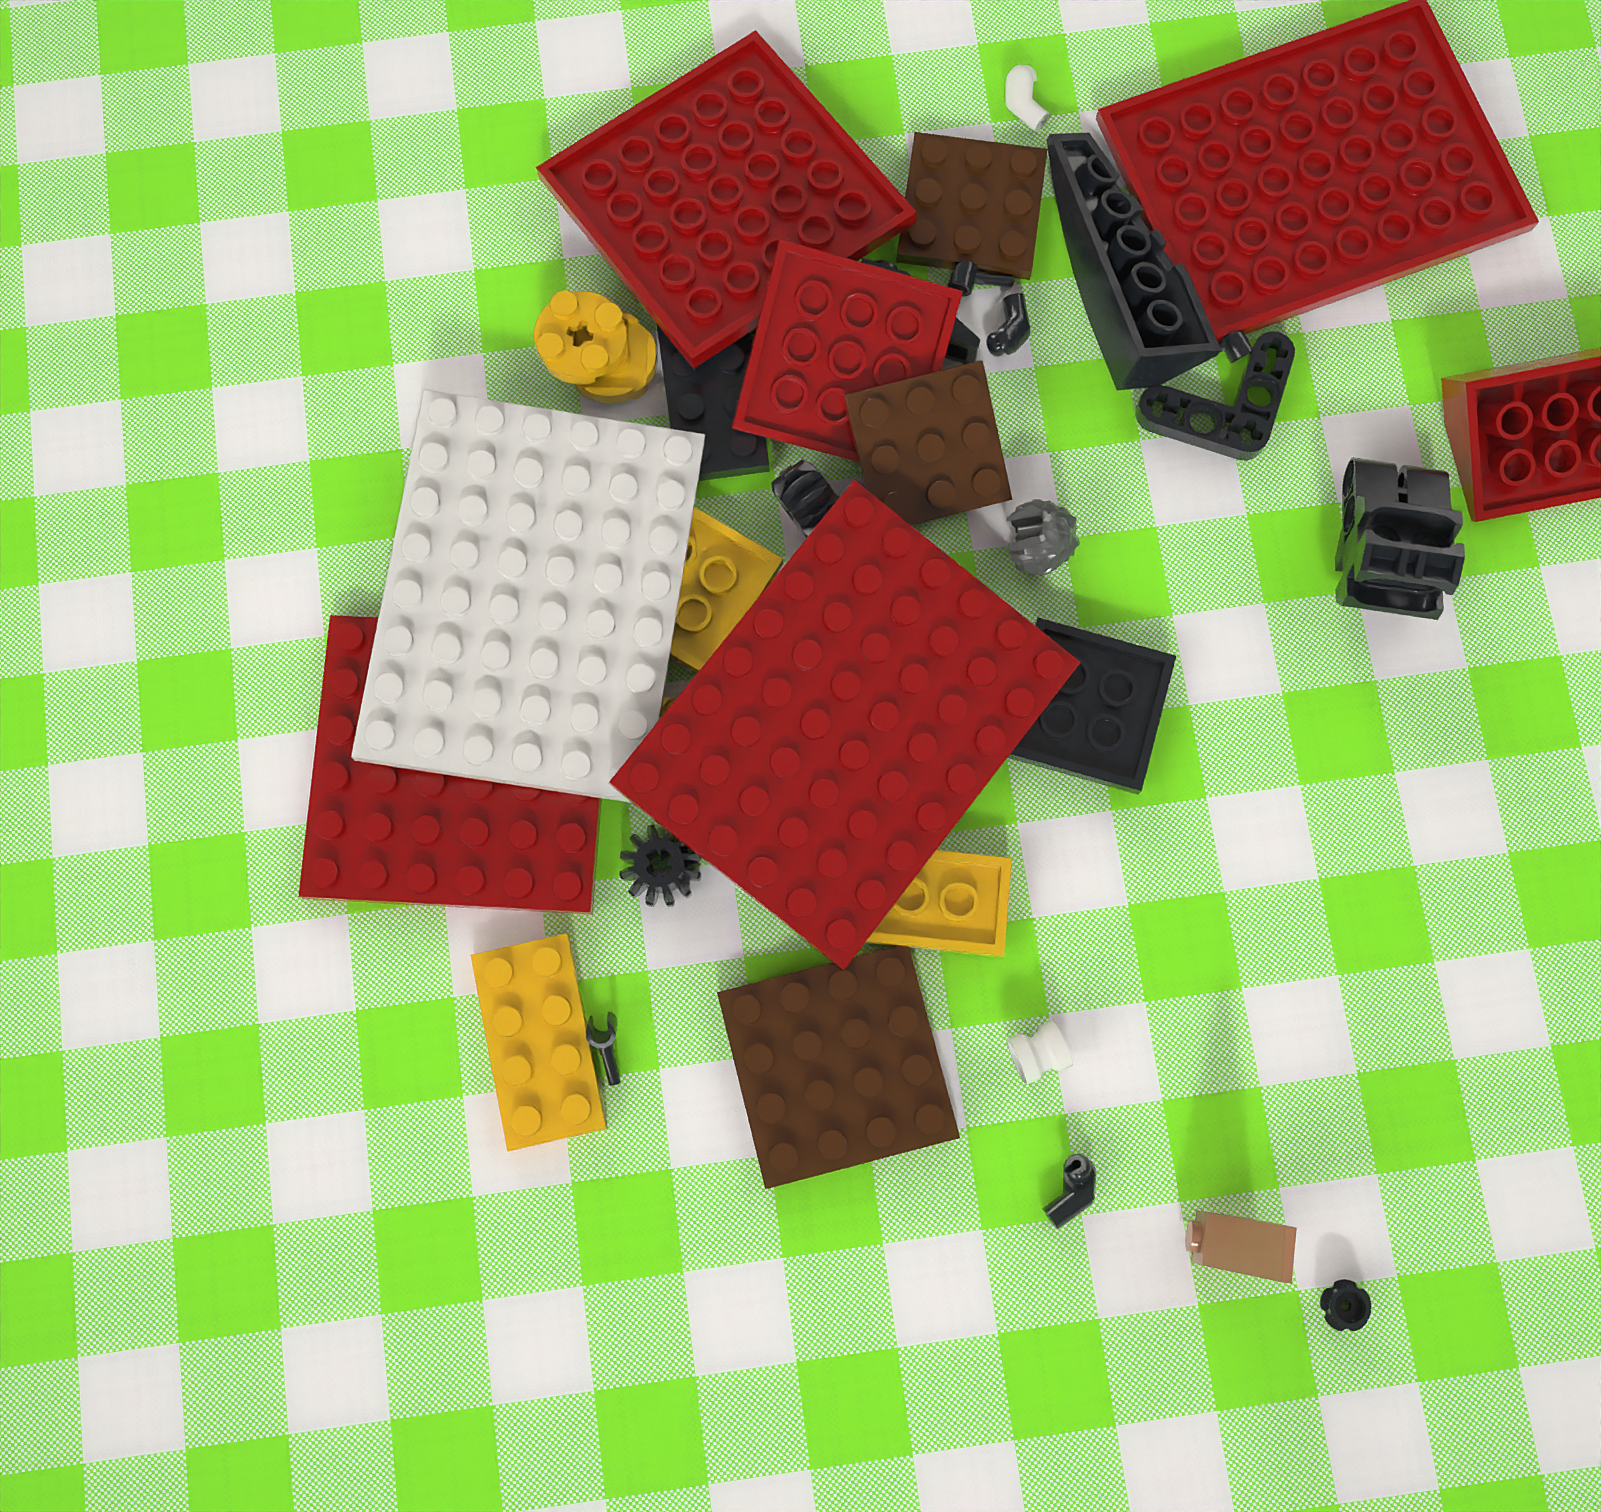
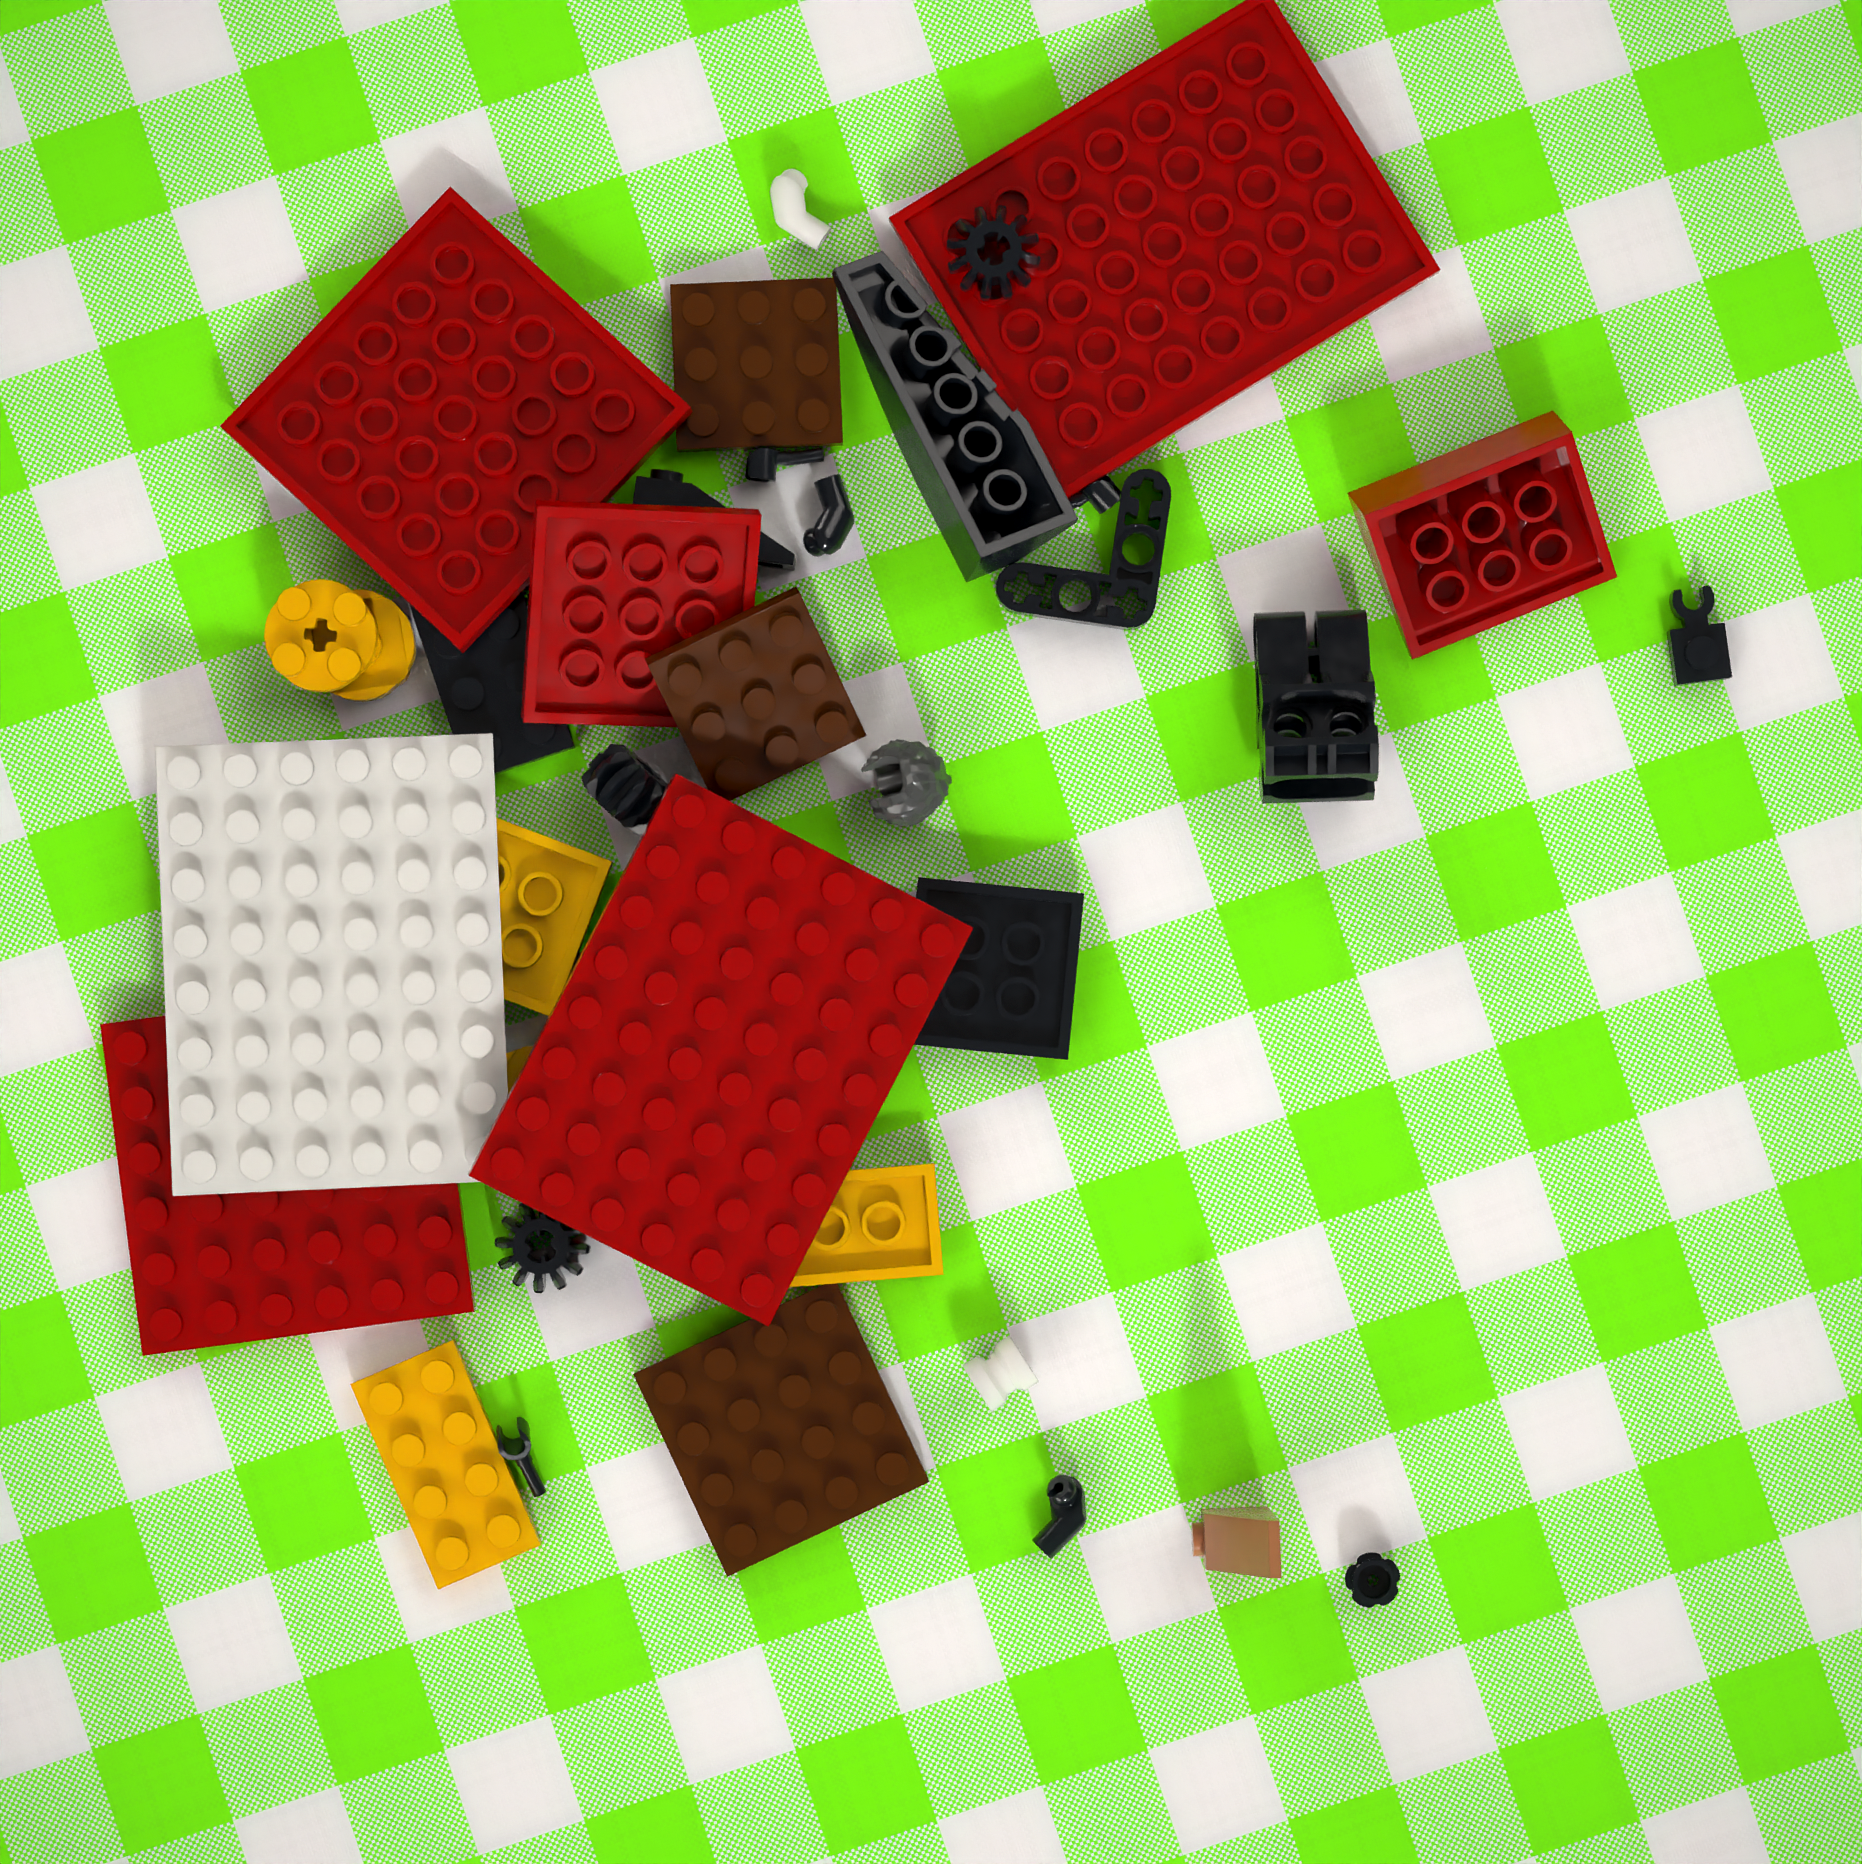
camera: 15 degrees left, 10 degrees up
none -> black gear [946,205,1040,301]

